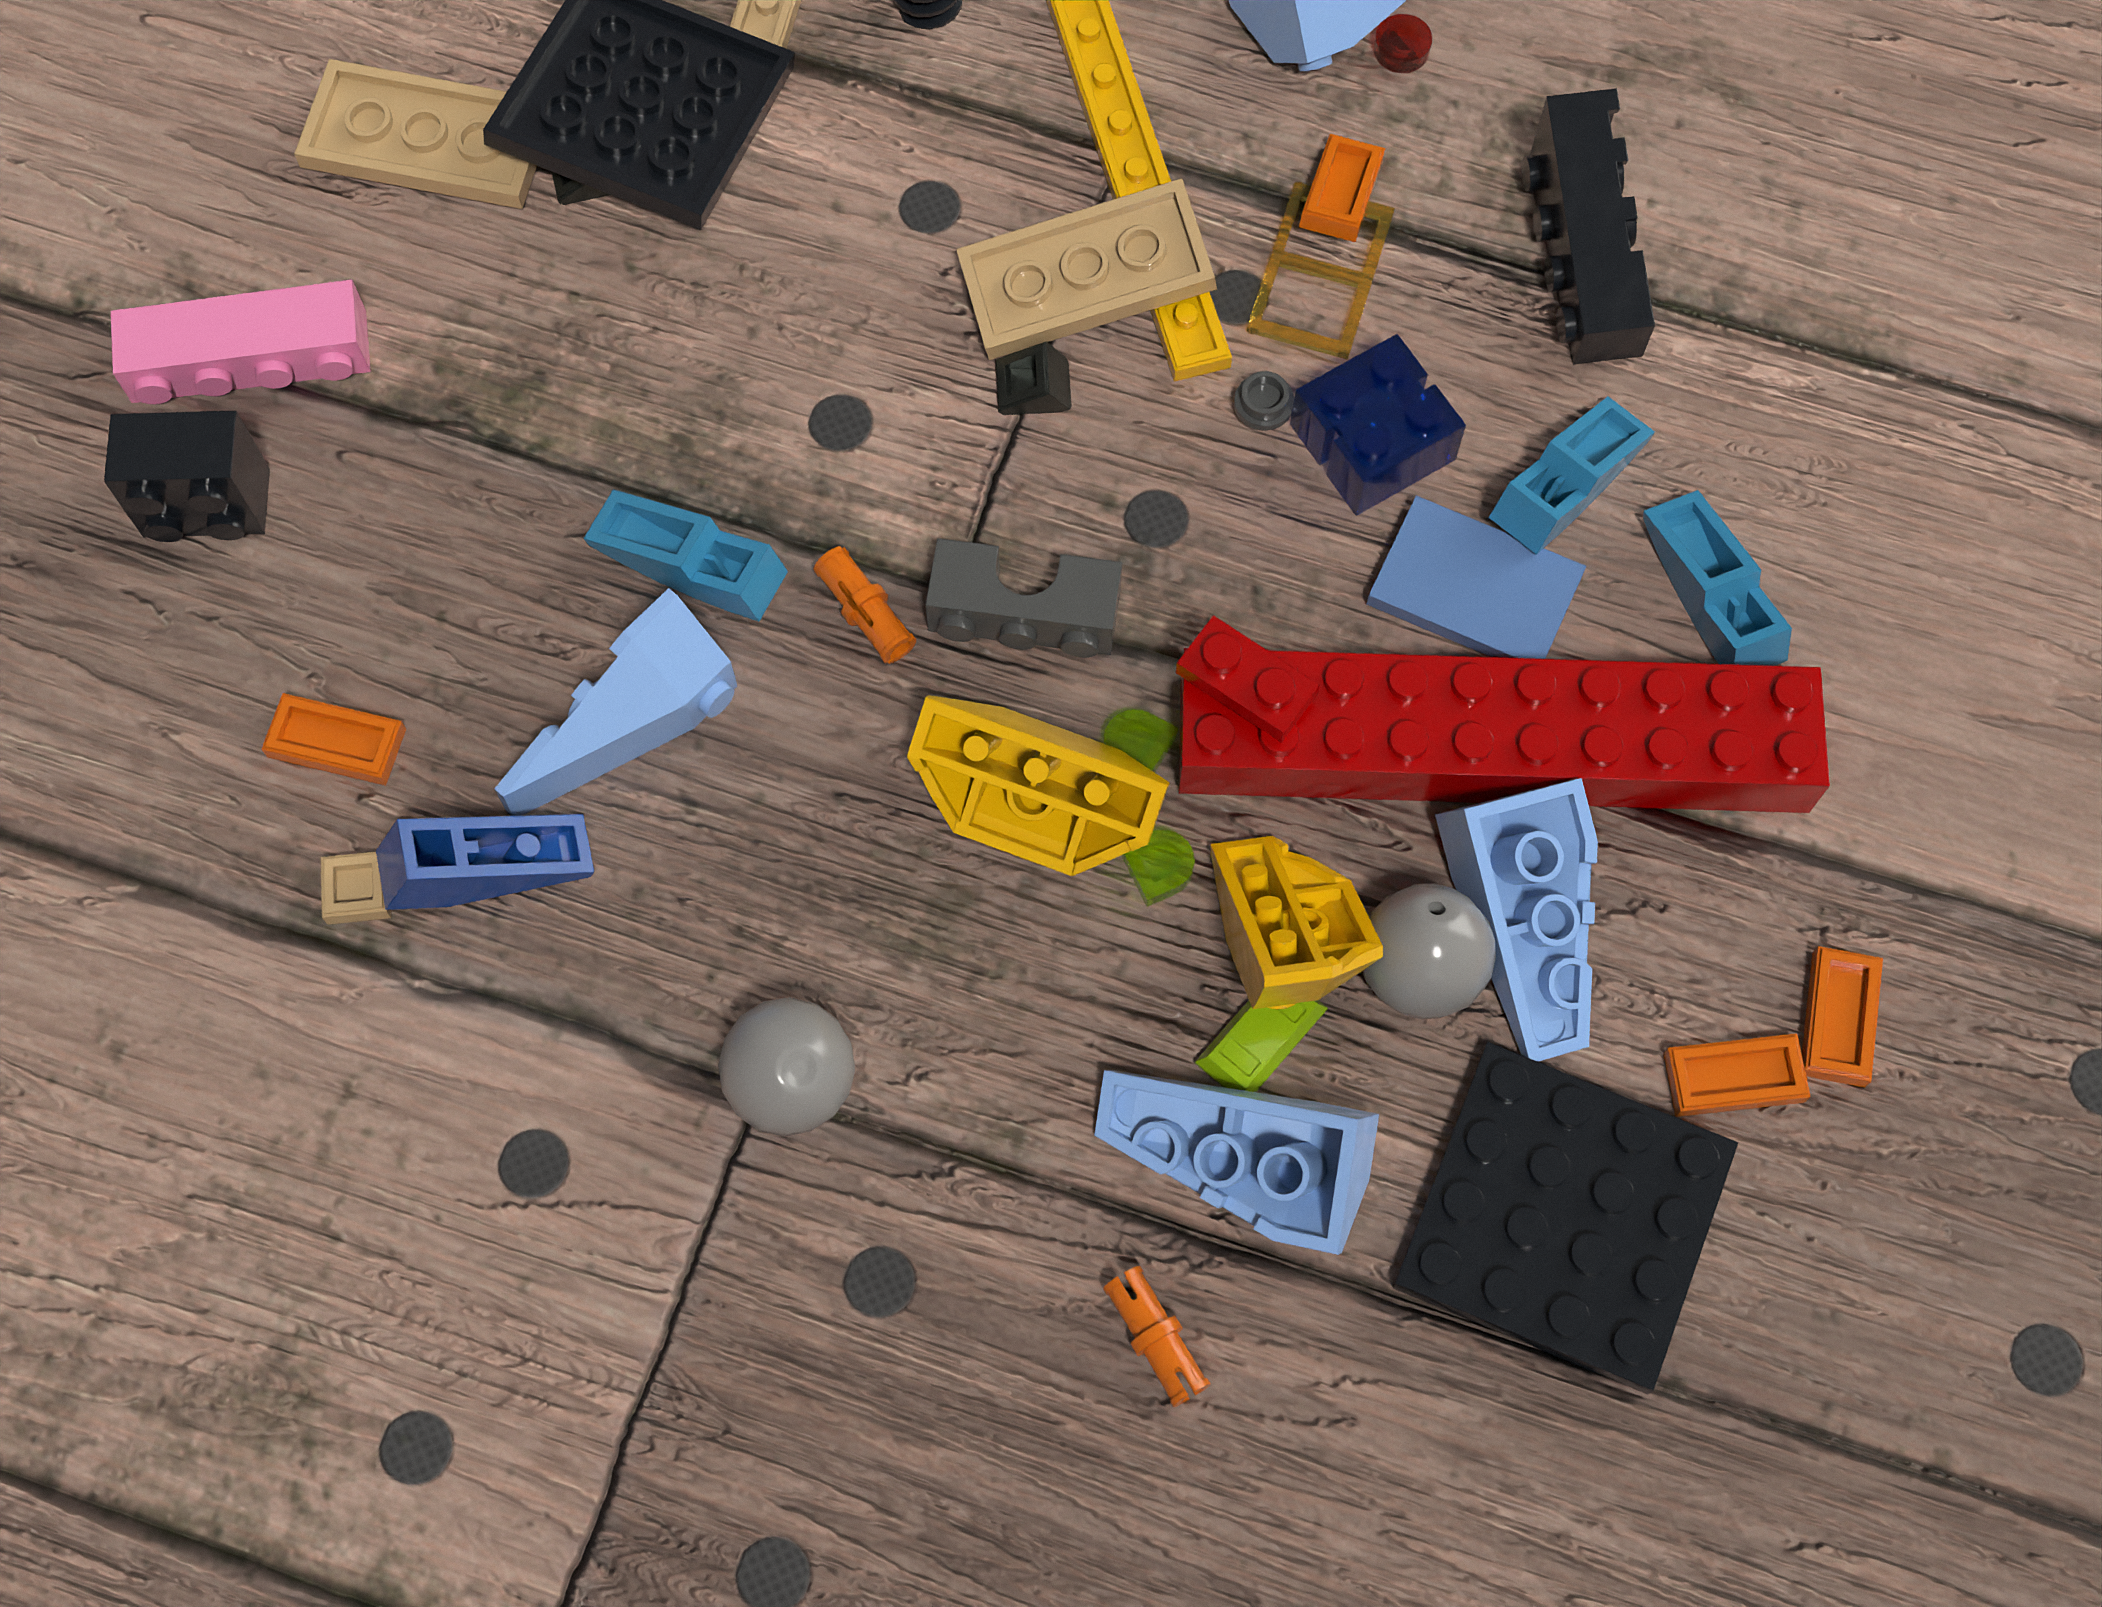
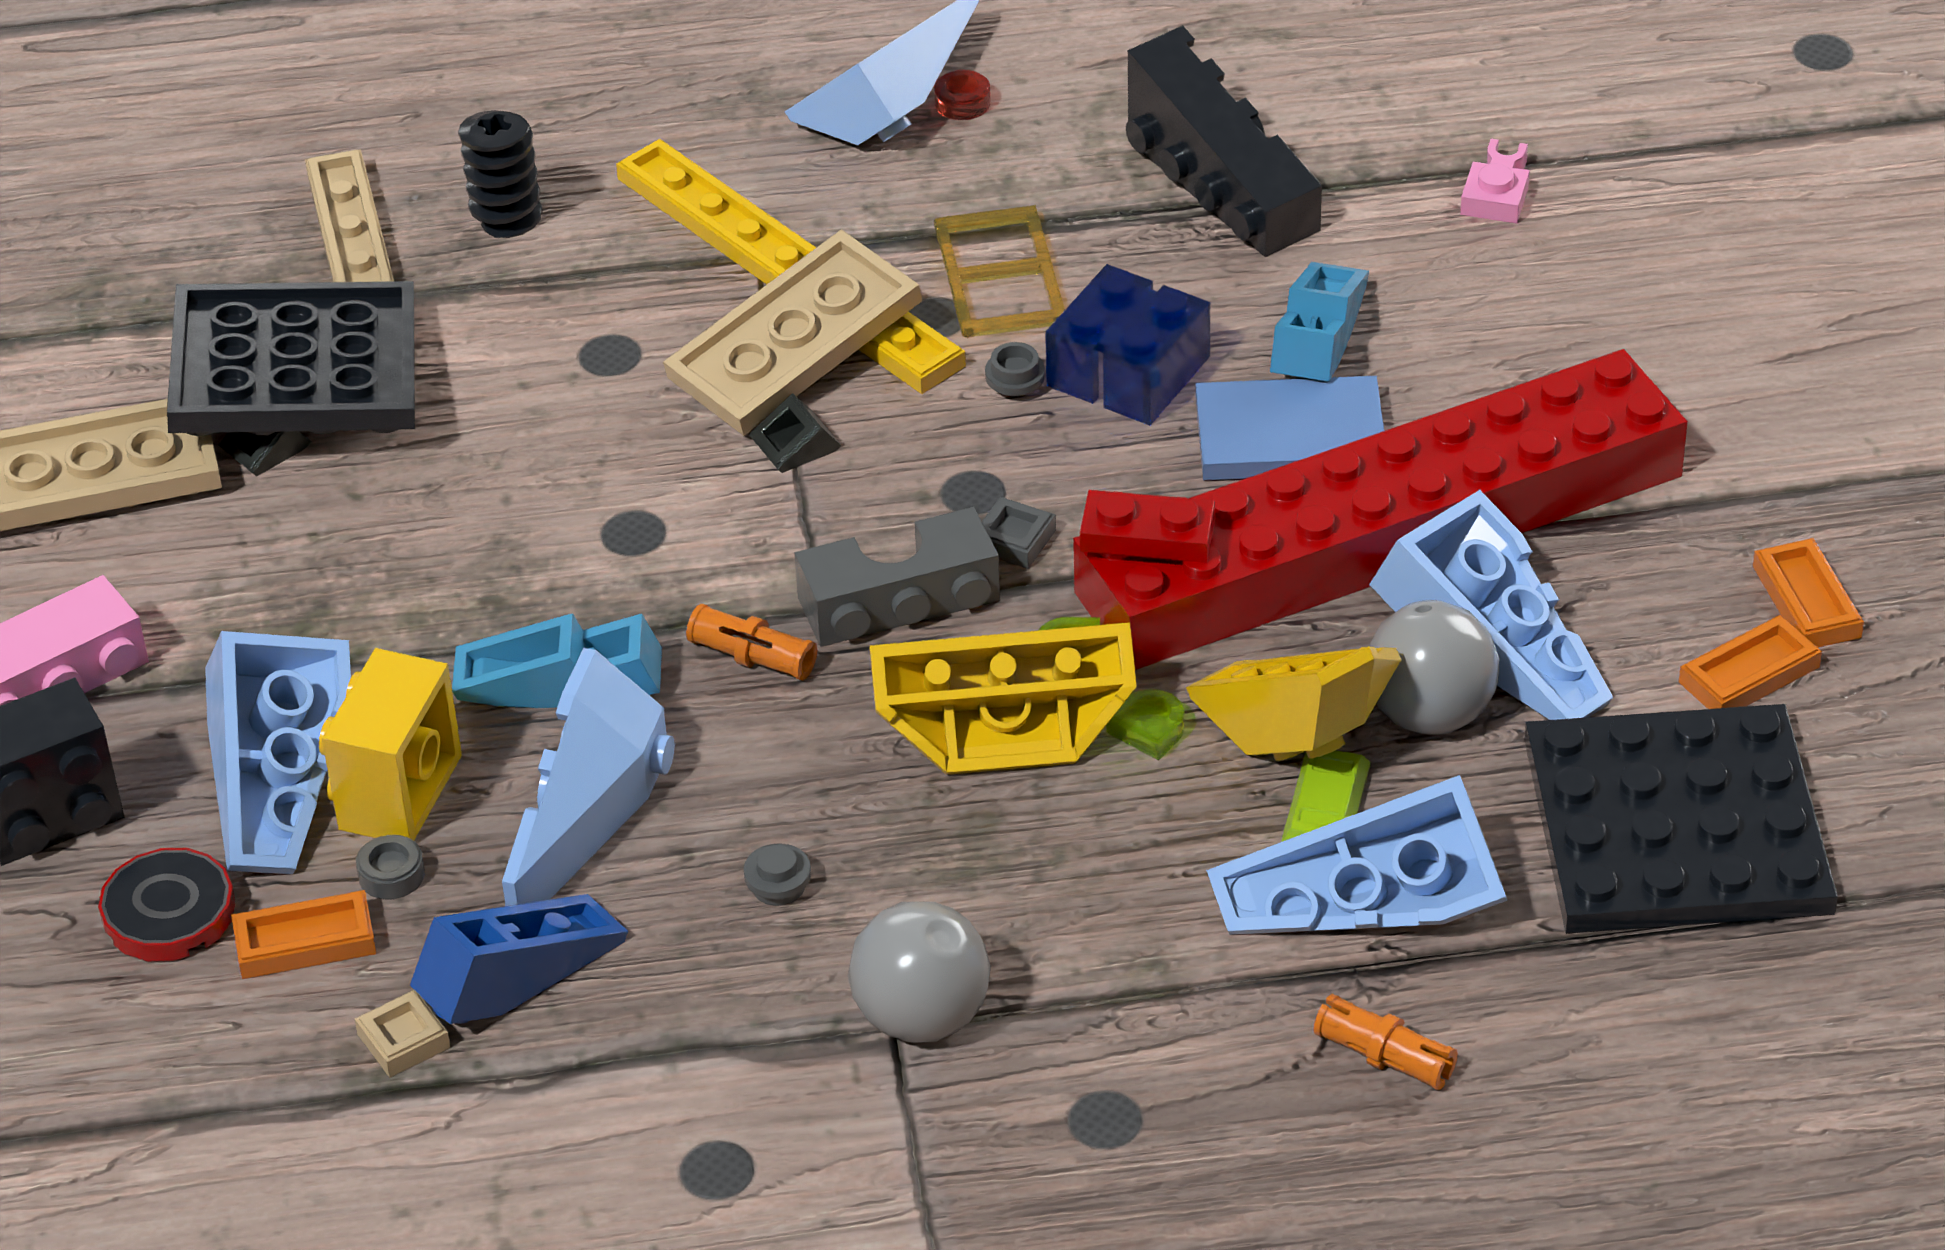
camera: 25 degrees left, 25 degrees down
orange tile [1299,134,1386,242] -> none
dark azure slope [1643,490,1792,666] -> none
none -> tile [98,848,236,961]
none -> light blue wedge [205,631,351,874]
none -> yellow brick [319,648,462,841]
none -> dark grey tile [356,835,425,899]
none -> dark grey plate [744,843,811,906]
none -> dark grey tile [982,497,1056,569]
none -> bright pink plate [1460,139,1530,224]

